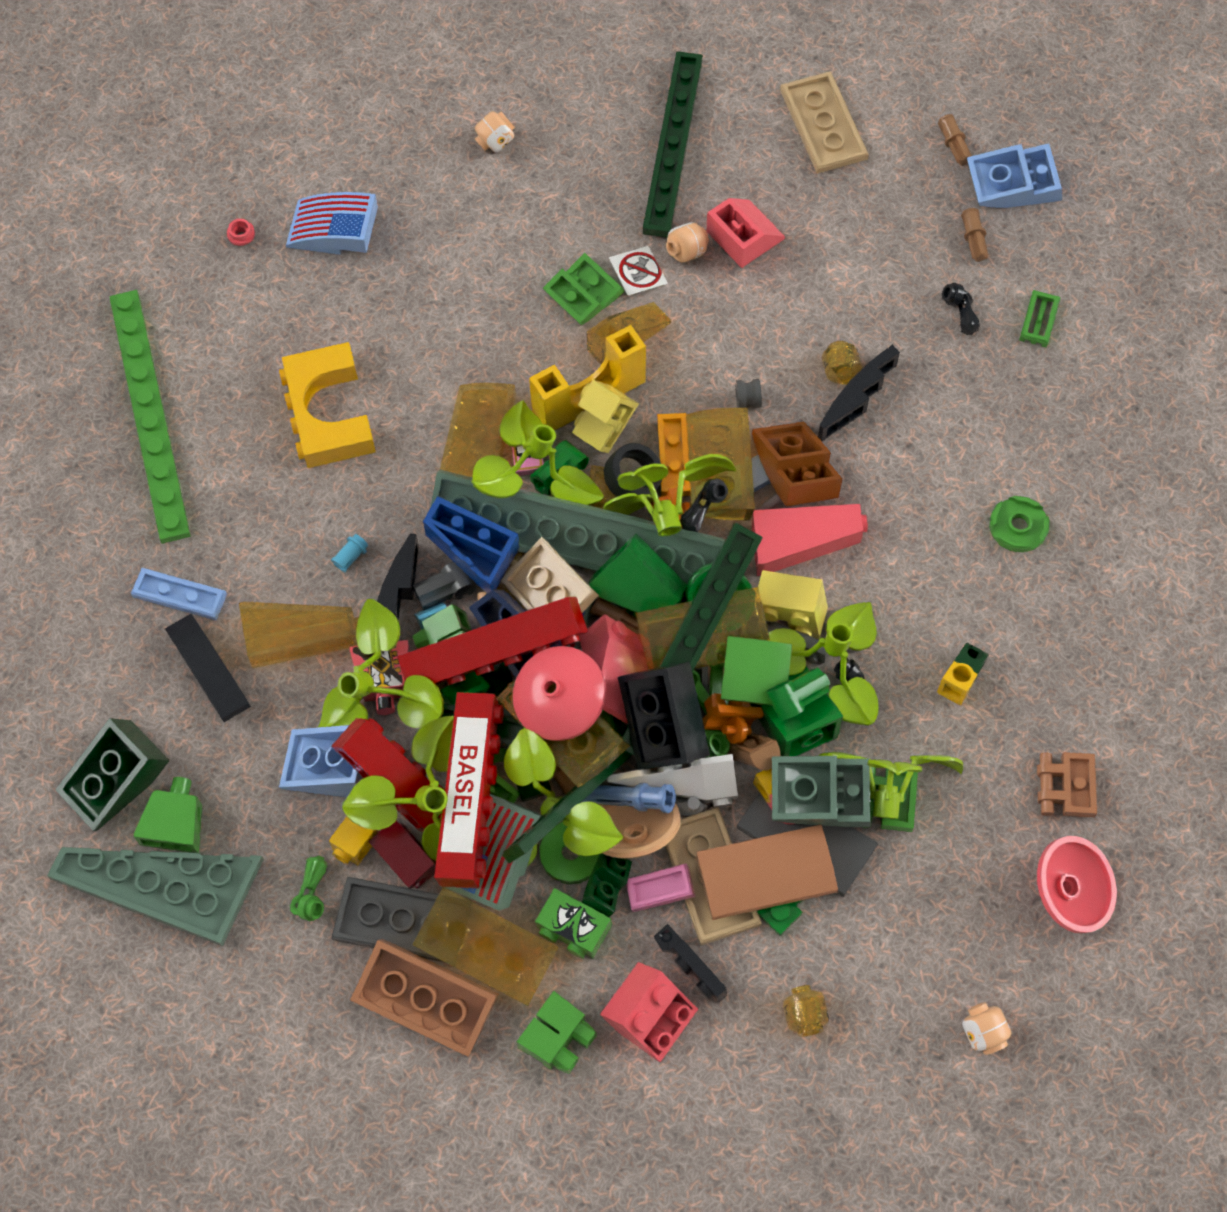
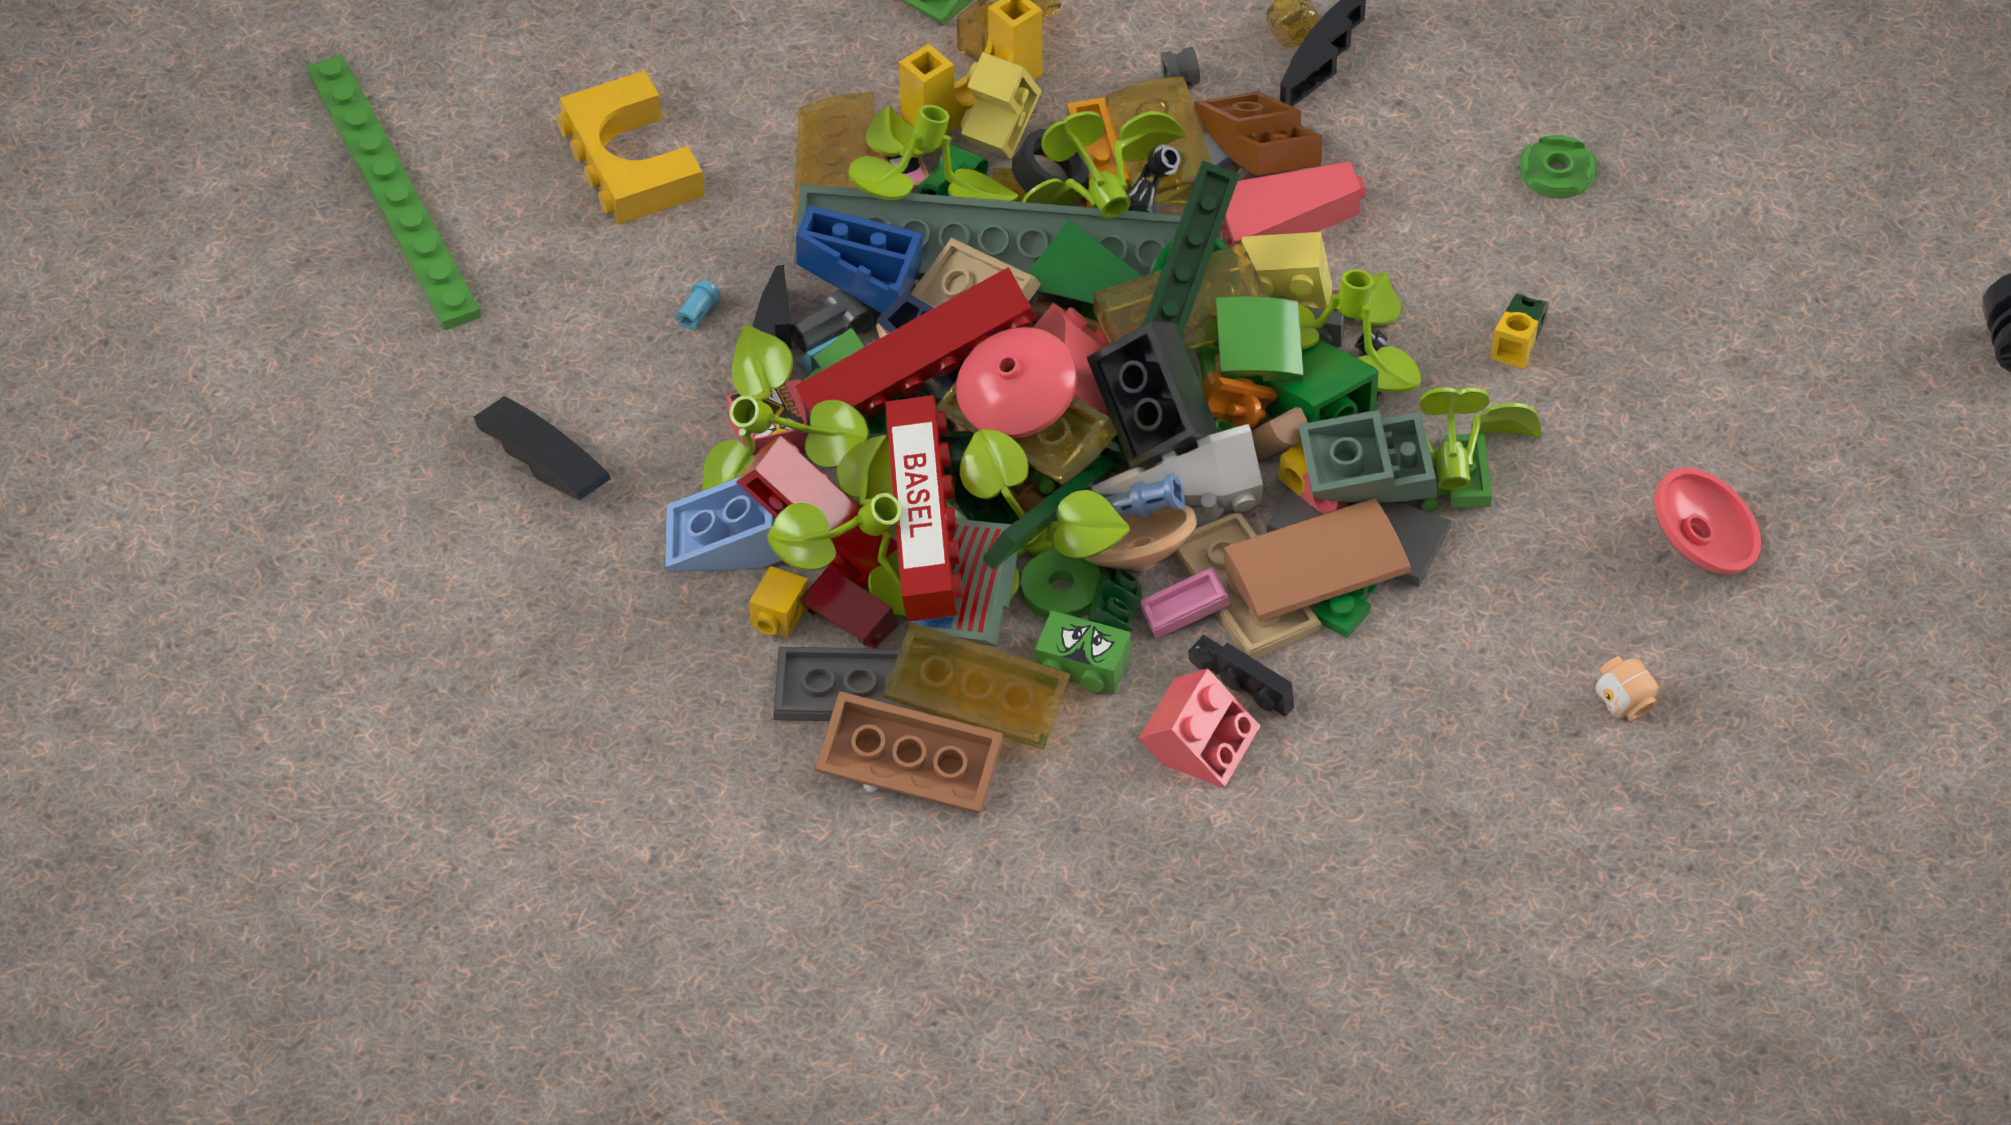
camera: 10 degrees left, 15 degrees down
sand green wing [47,847,264,946] -> none
dark green slope [55,718,170,831] -> none
light blue tile [131,568,227,620] -> none
bright green torso [133,777,202,853] -> none
clear yellow slope [239,602,359,668] -> none
bright green piece [290,855,327,921] -> none
bright green hips [516,991,597,1074] -> none
green piece [766,668,830,721] -> none
clear yellow head [783,985,829,1037] -> none
nougat plate [1037,752,1097,818] -> none

